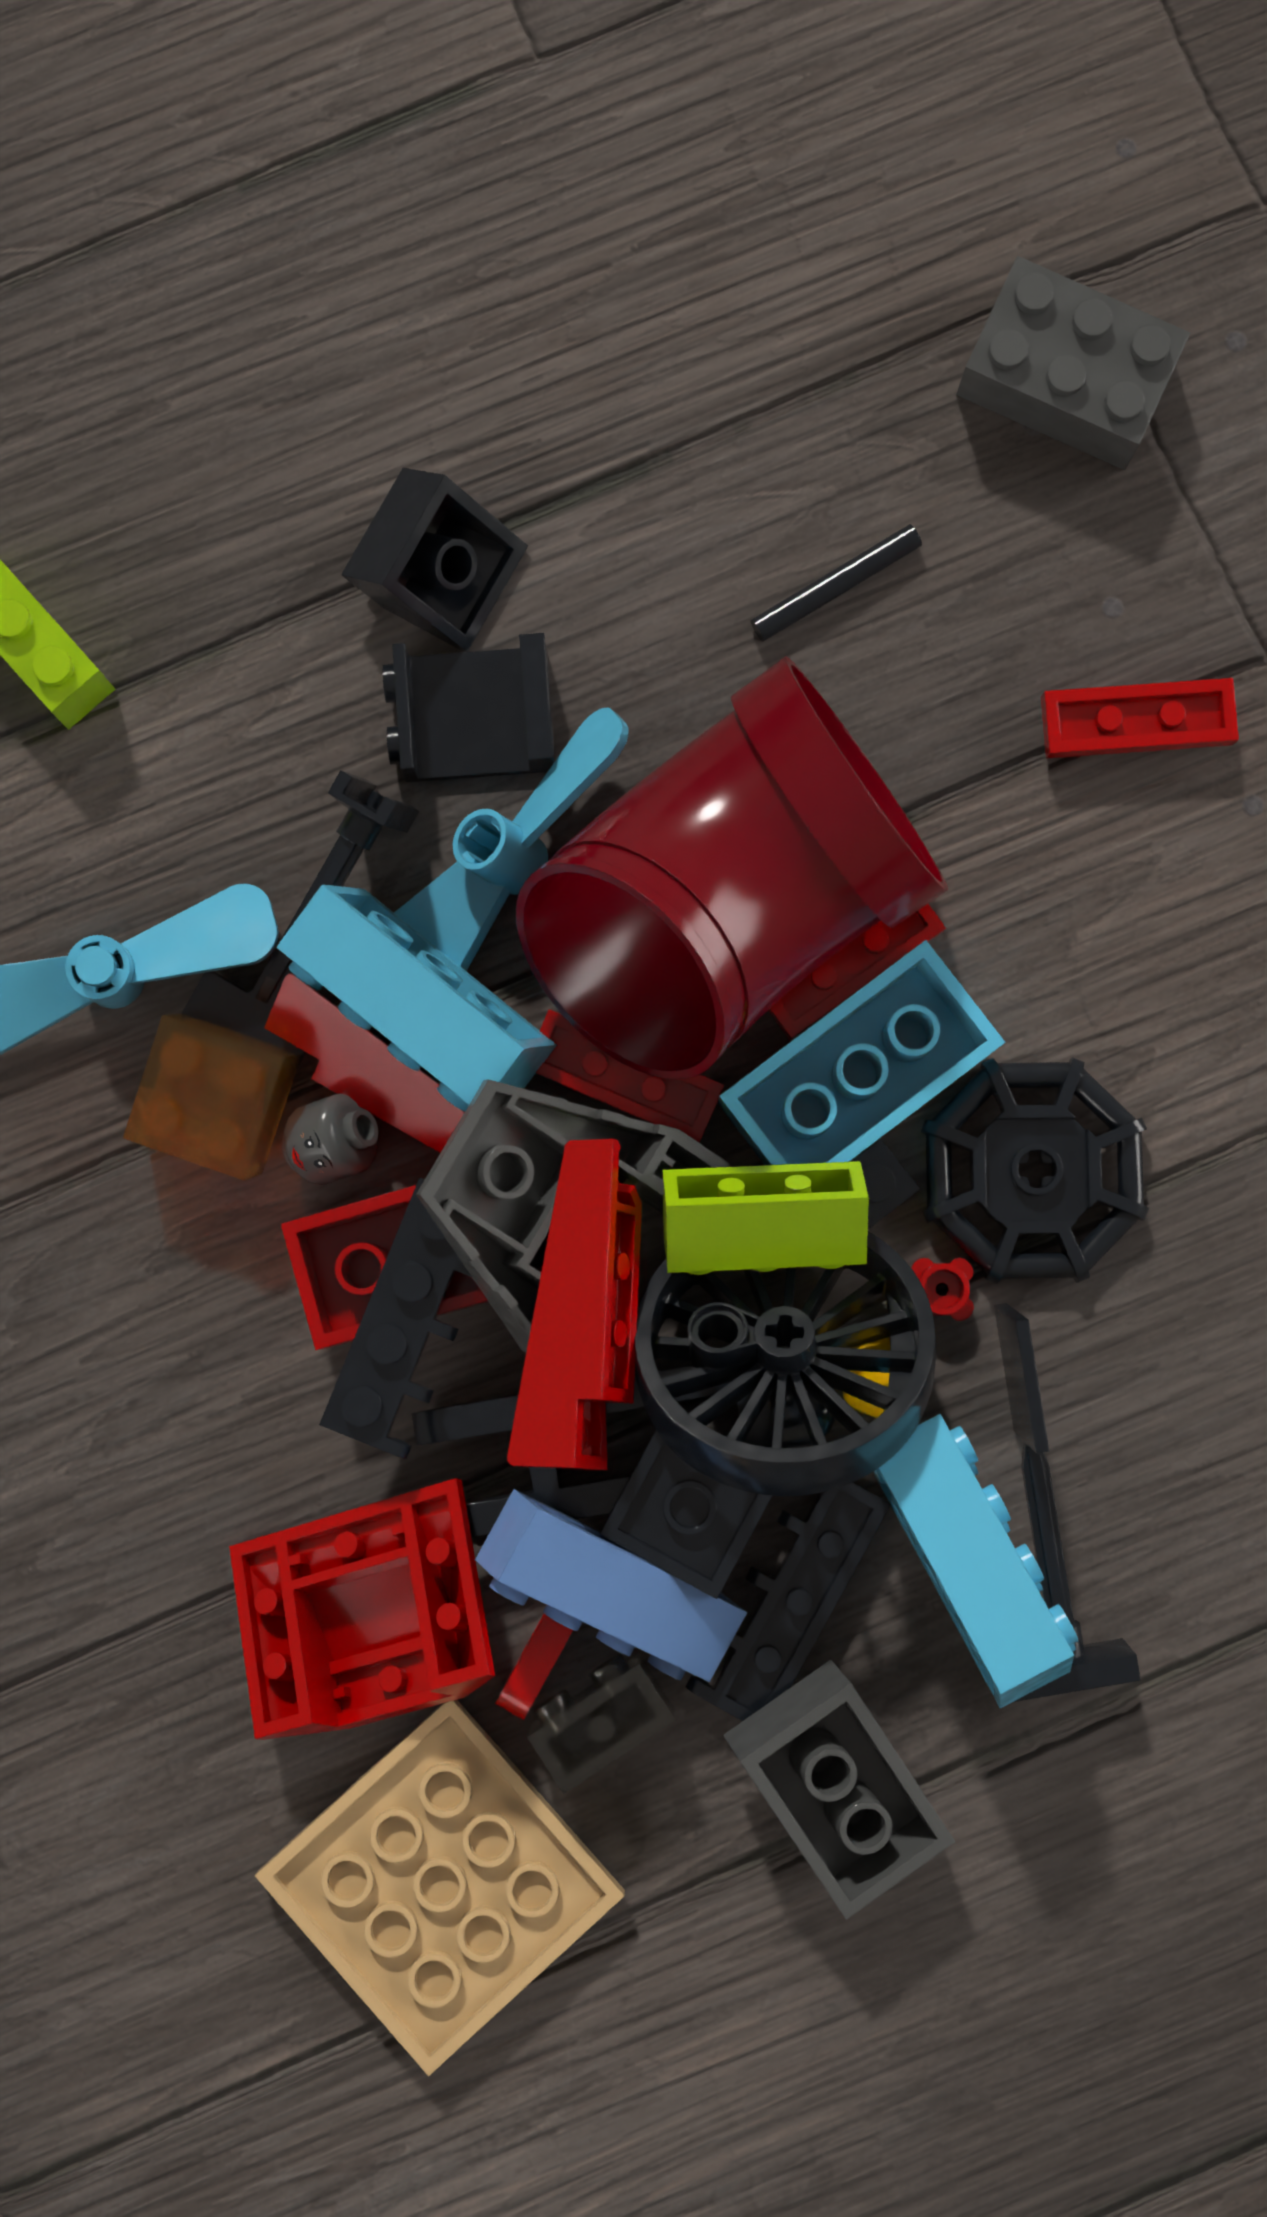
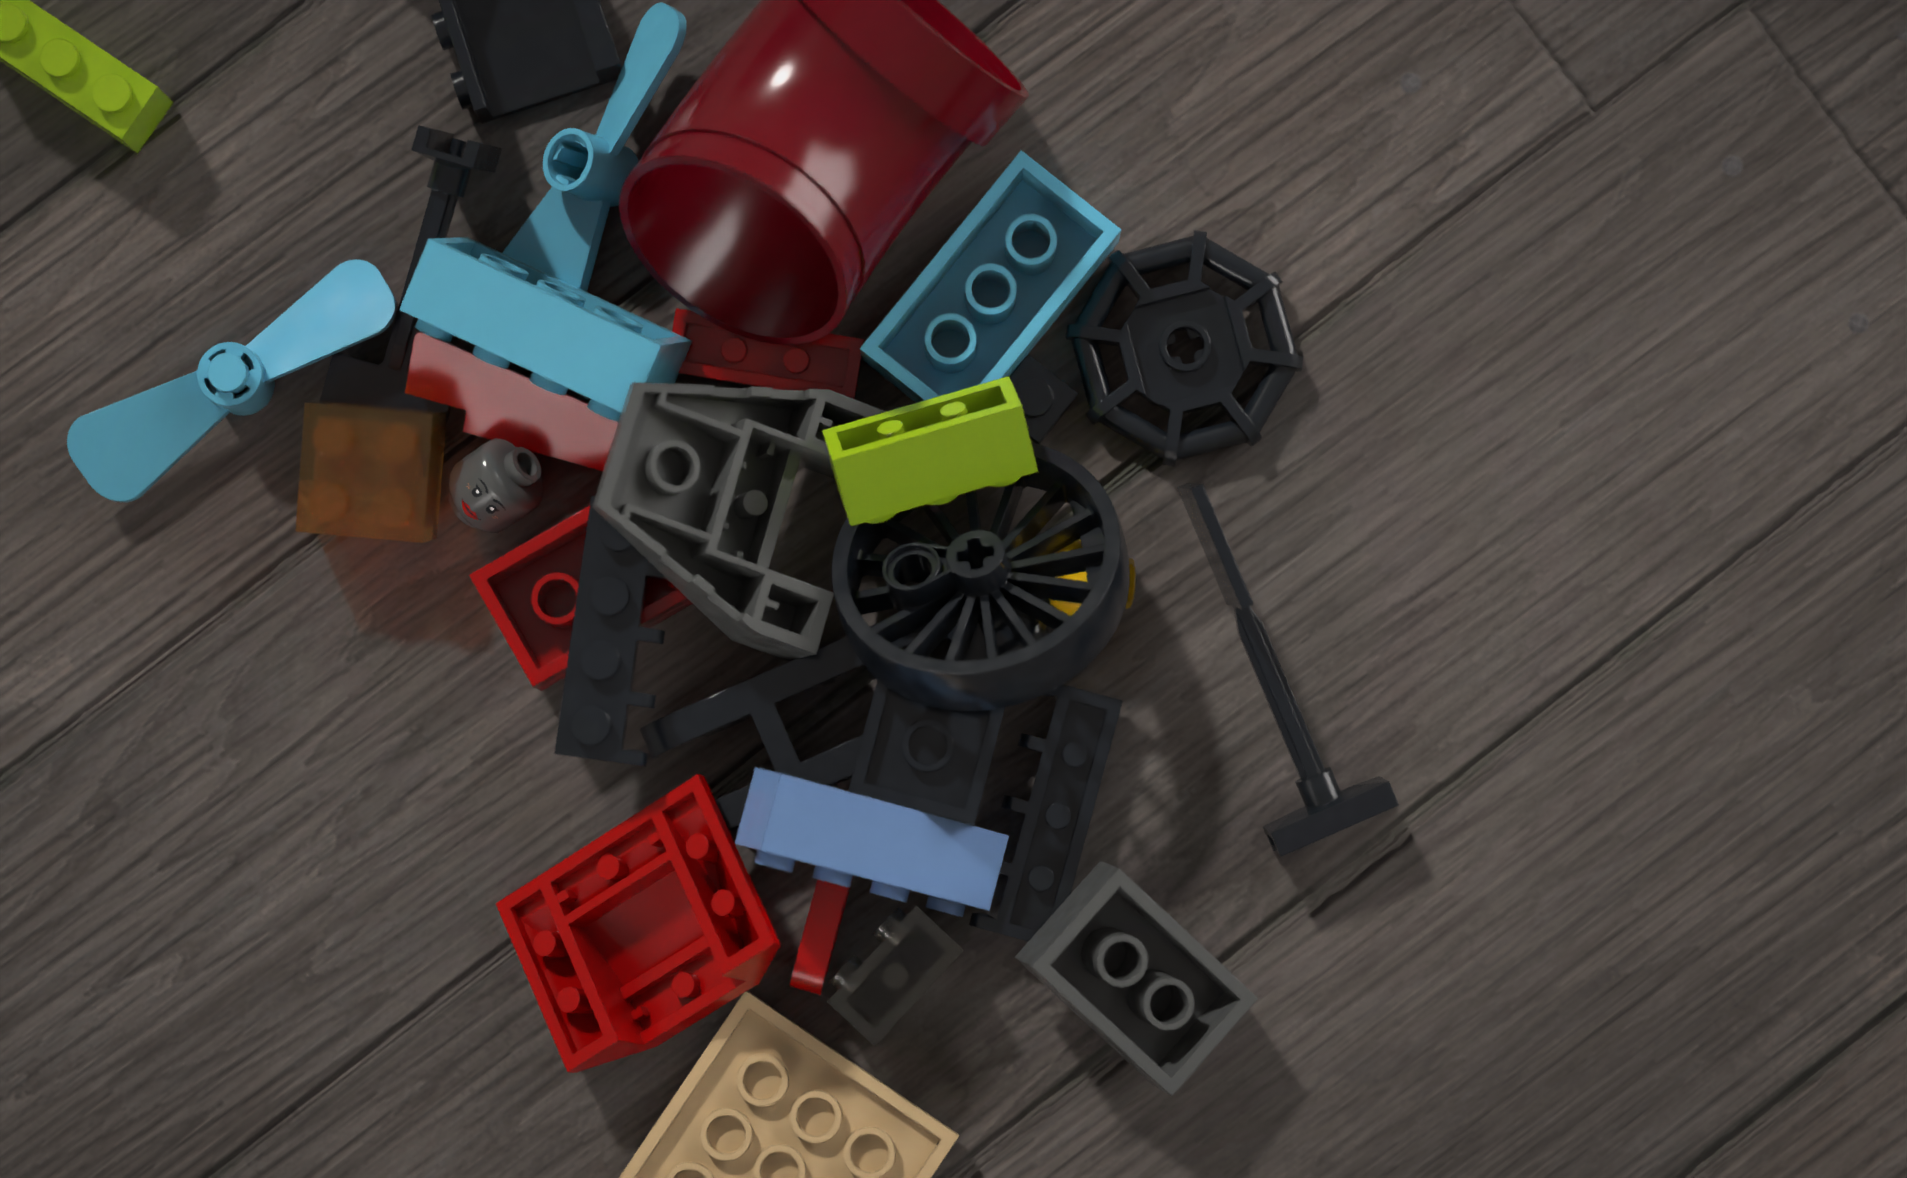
camera: 15 degrees left, 0 degrees up
red wedge [507,1139,642,1470] -> none
red plate [768,904,946,1041] -> none
medium azure brick [874,1414,1079,1709] -> none
red plate [911,1258,974,1321] -> none

